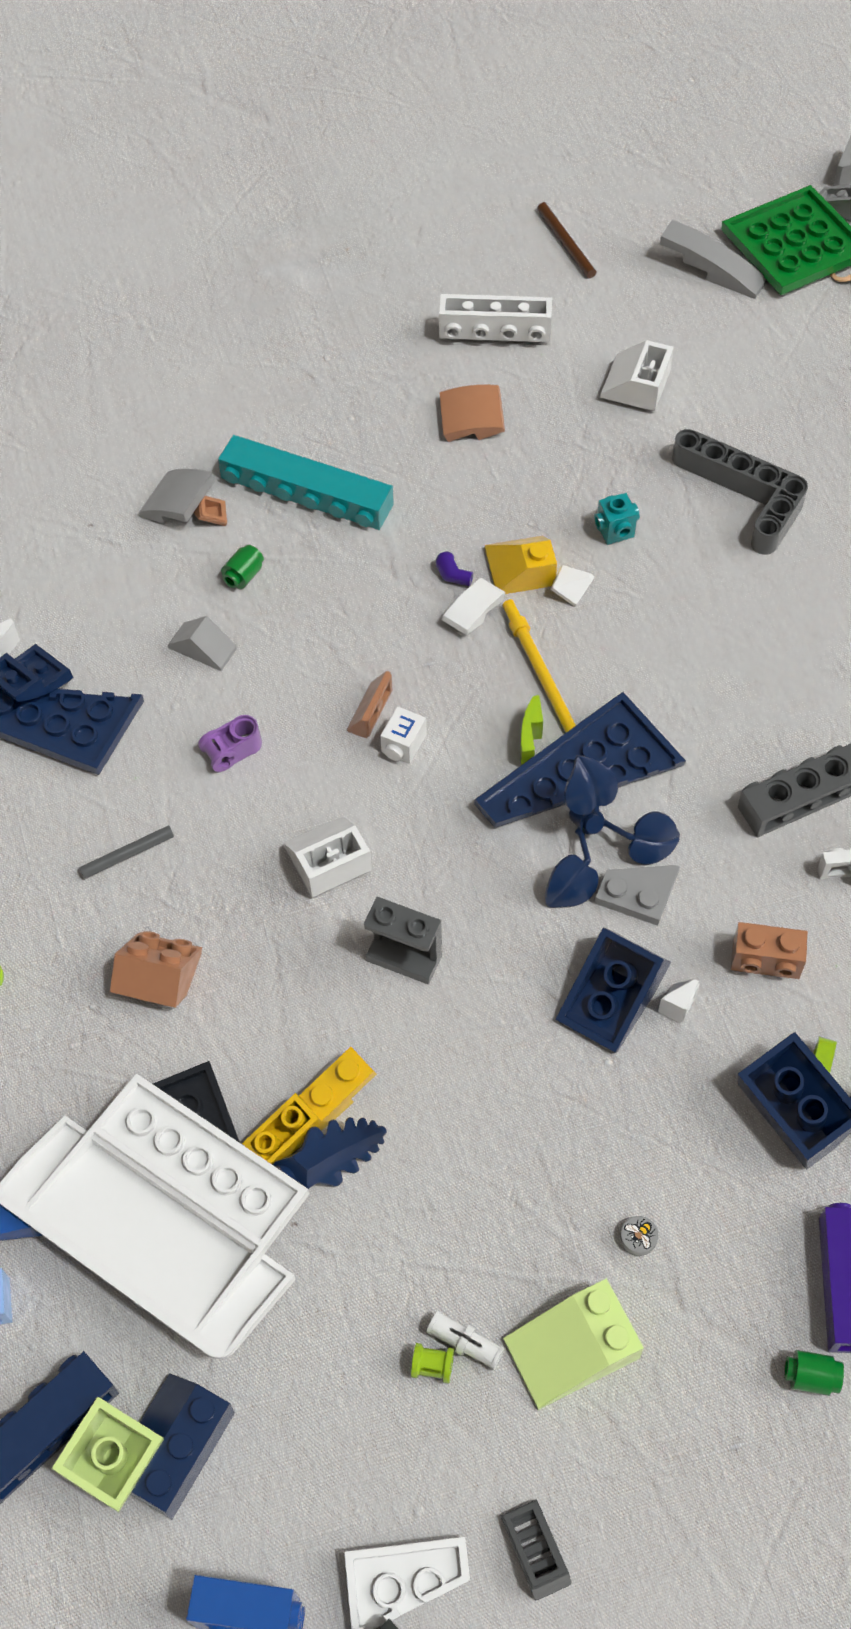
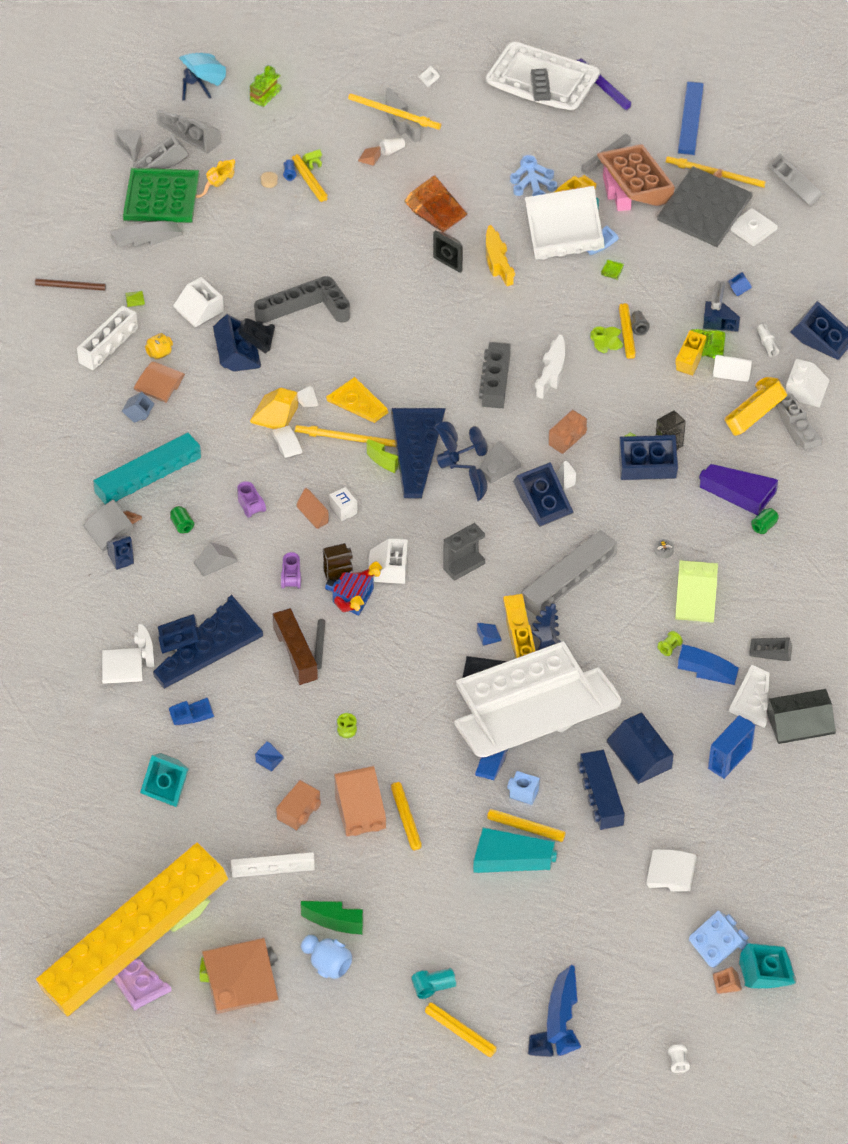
camera: 60 degrees left, 10 degrees down
yellowish green slope [51,1397,164,1512] -> none
nougat slope [110,931,203,1008] -> none
white pin [427,1311,505,1370] -> none
dark purple arm [436,551,474,587] -> none
teal brick [594,493,640,545] -> none
none -> dark blue slope [106,536,134,570]
none -> sand blue brick [122,392,155,423]
none -> lime slope [125,290,145,307]
none -> yellow head [145,333,173,360]
none -> dark blue slope [213,314,261,372]
none -> medium lavender piece [237,481,266,518]
none -> black wing [238,318,275,354]
none -> reddish brown arch [272,608,318,685]
none -> dark brown brick [322,543,353,581]
none -> torso [325,561,382,616]
none -> yellow wing [326,377,389,423]
none -> blue slope [477,623,502,646]
none -> light grey brick [521,530,617,616]
none -> blue slope [678,644,739,685]

